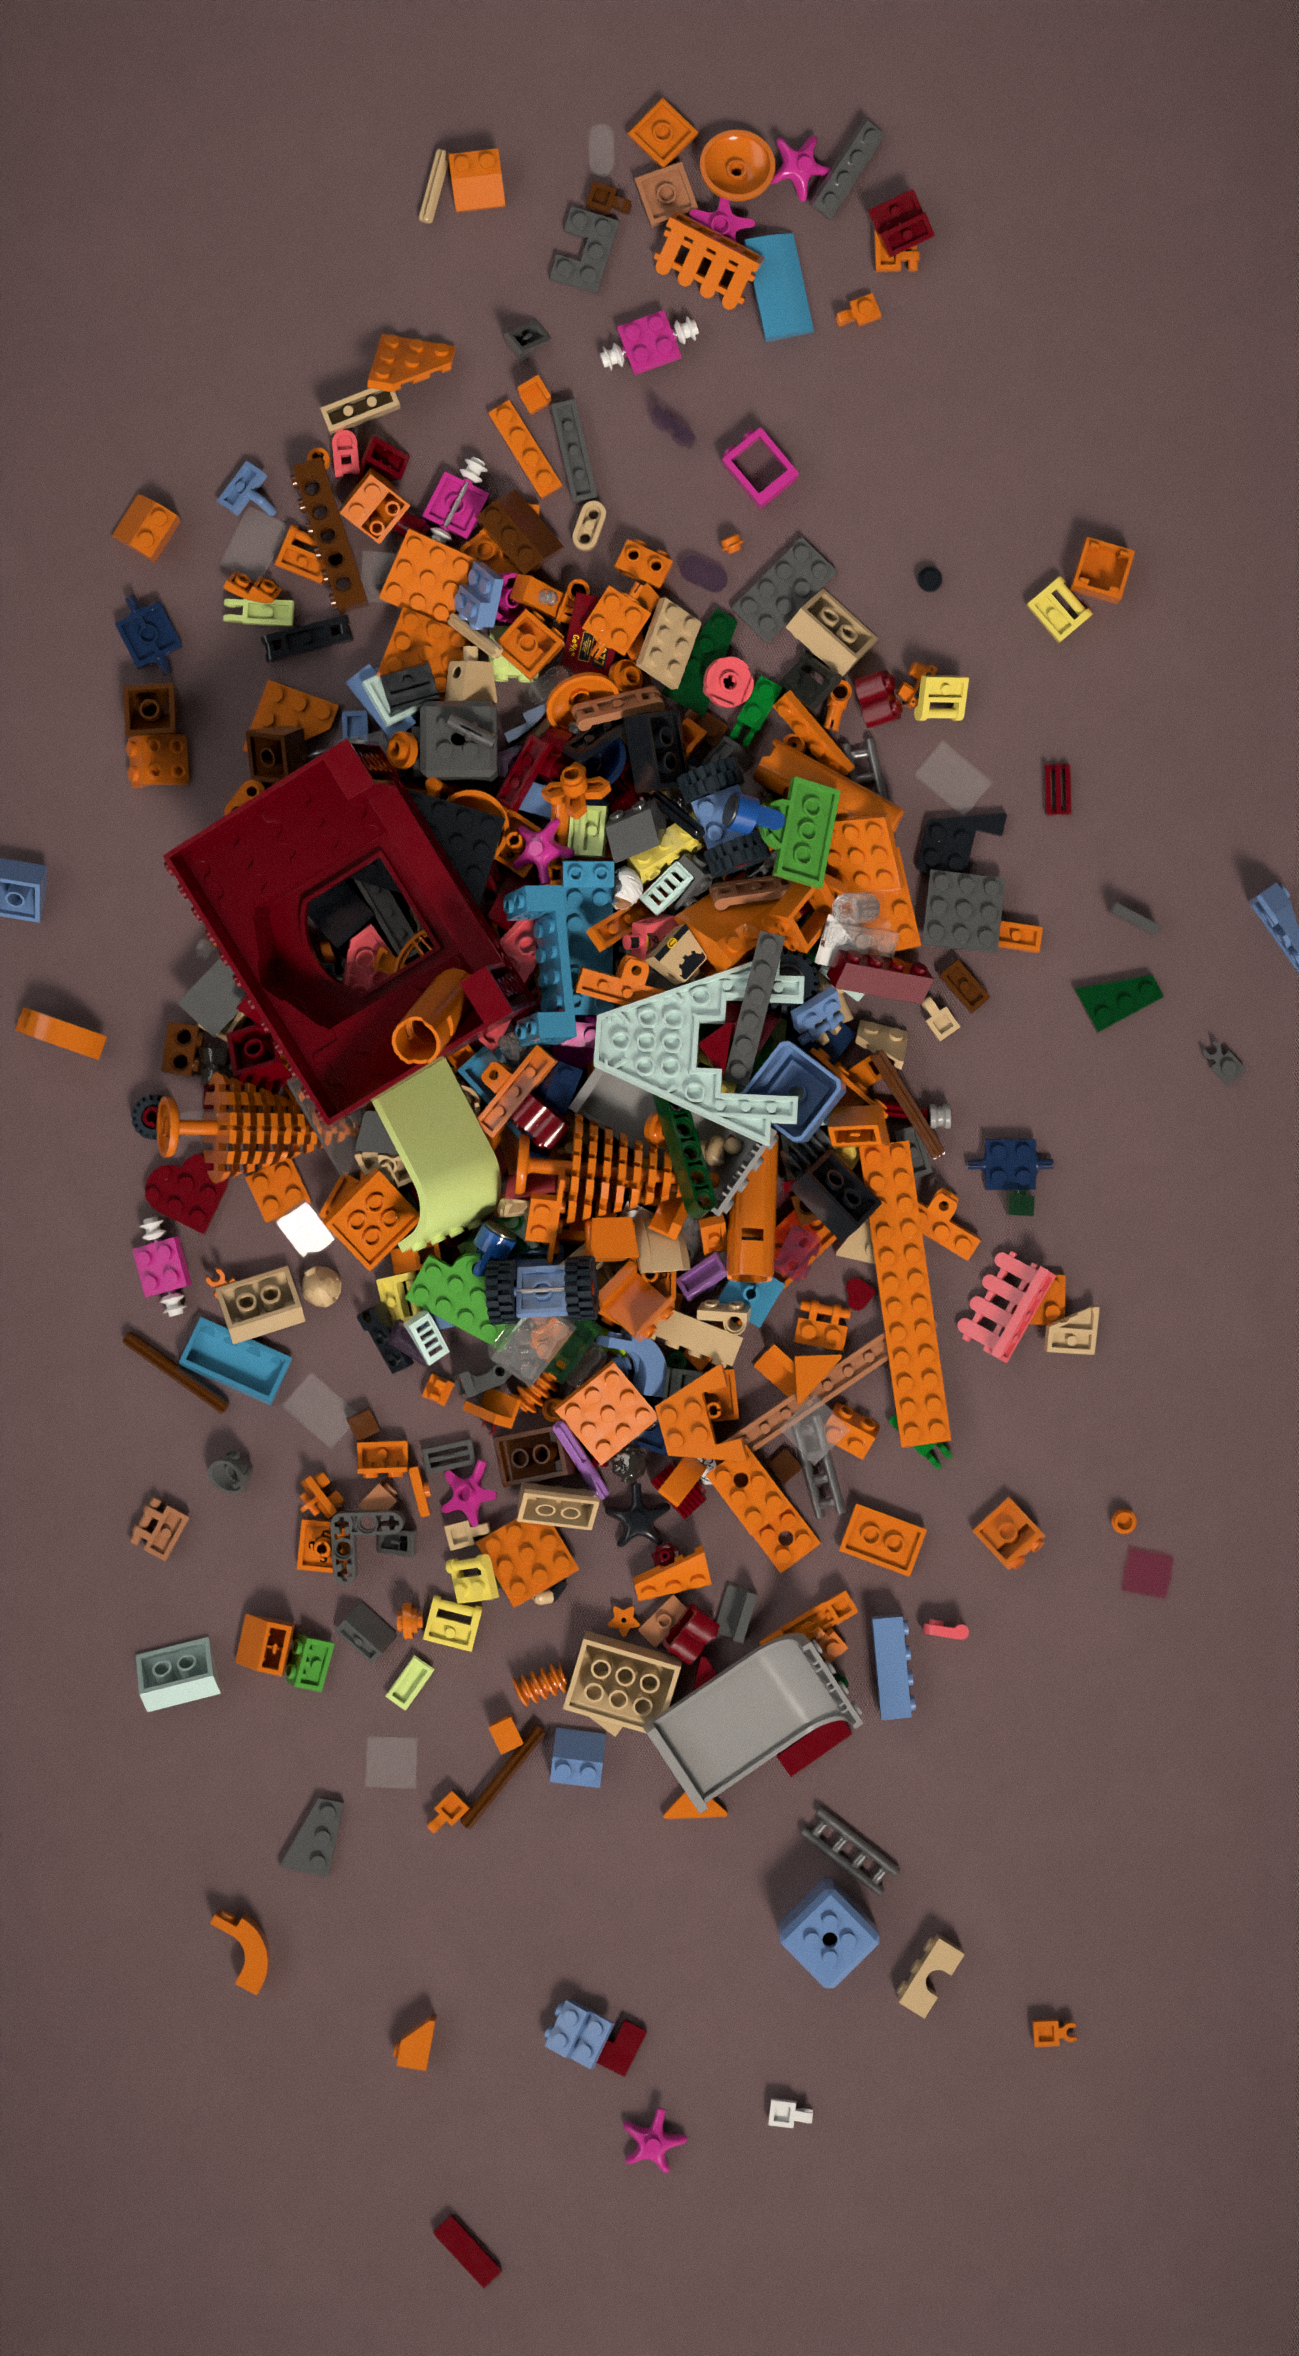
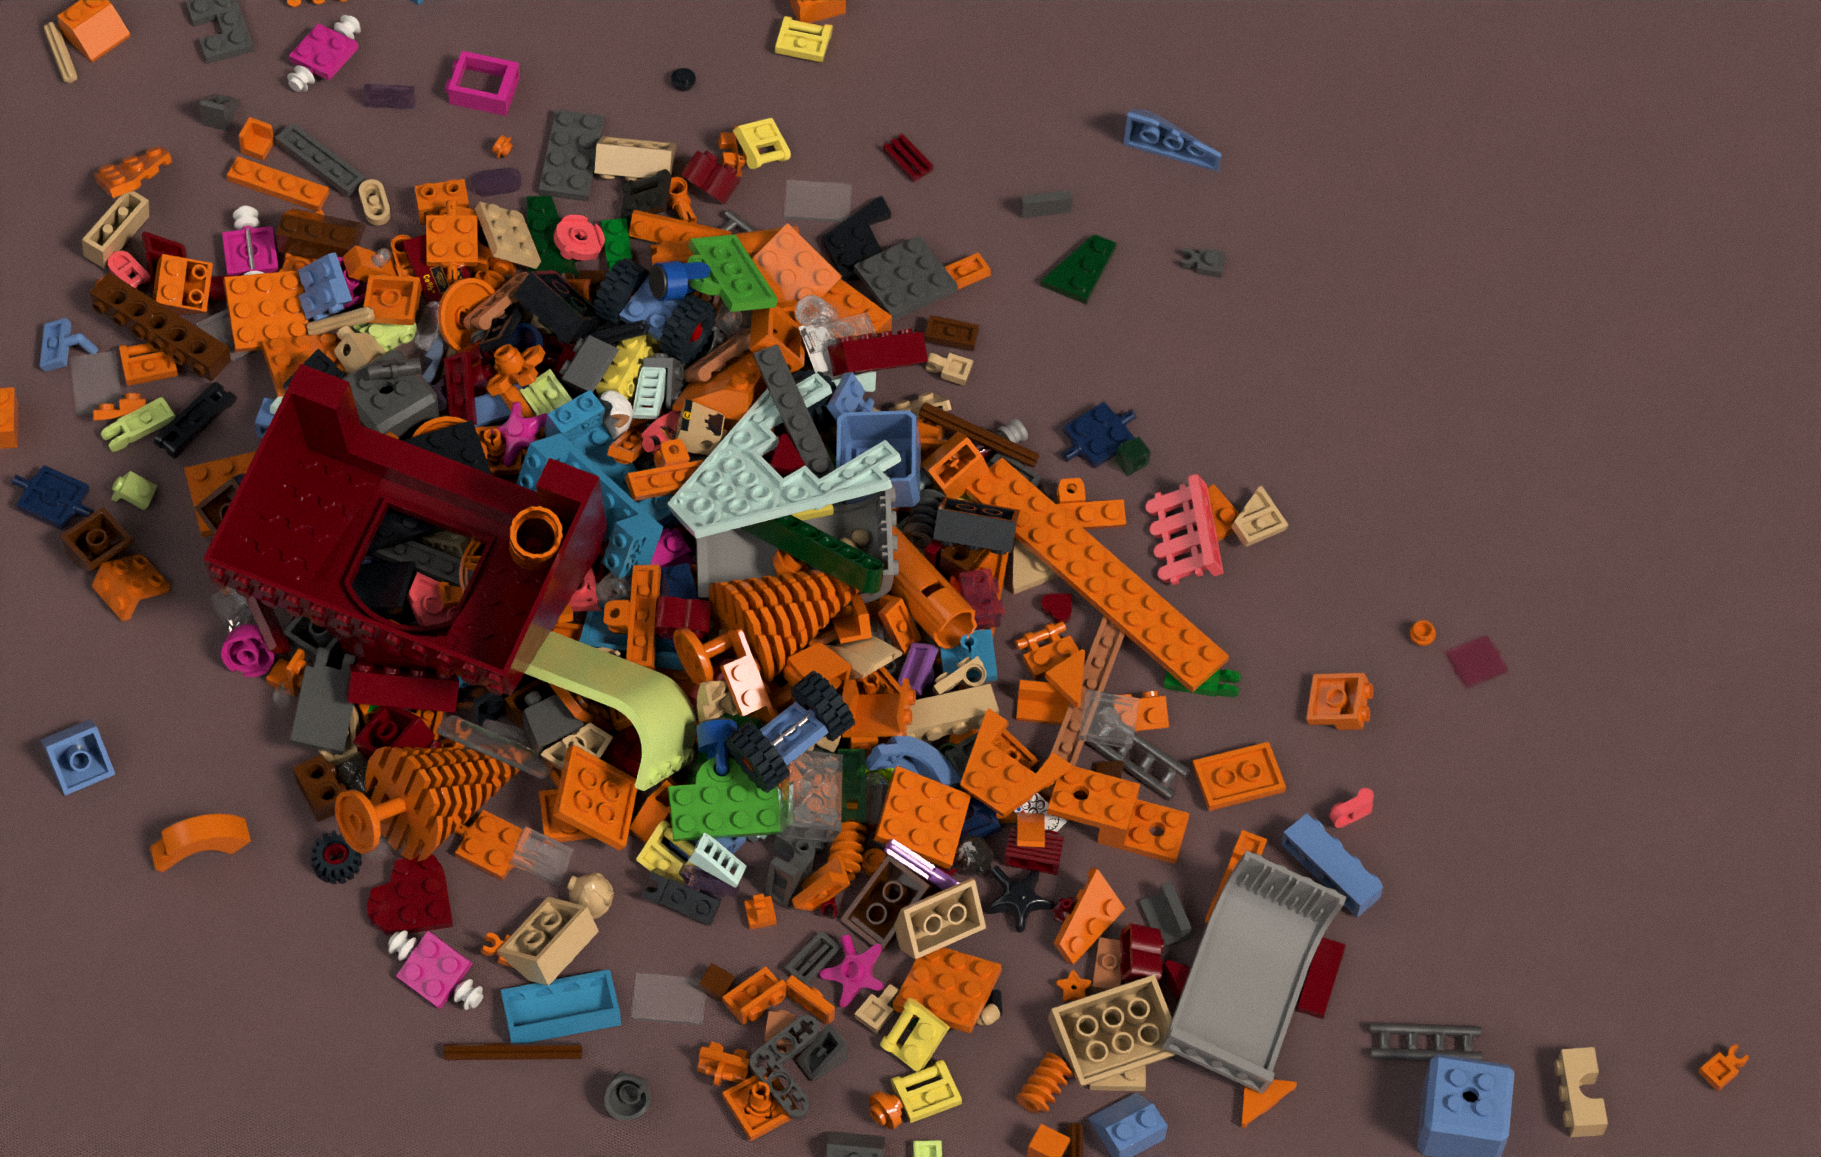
camera: 45 degrees left, 30 degrees down
none -> yellowish green bracket [111,471,157,510]

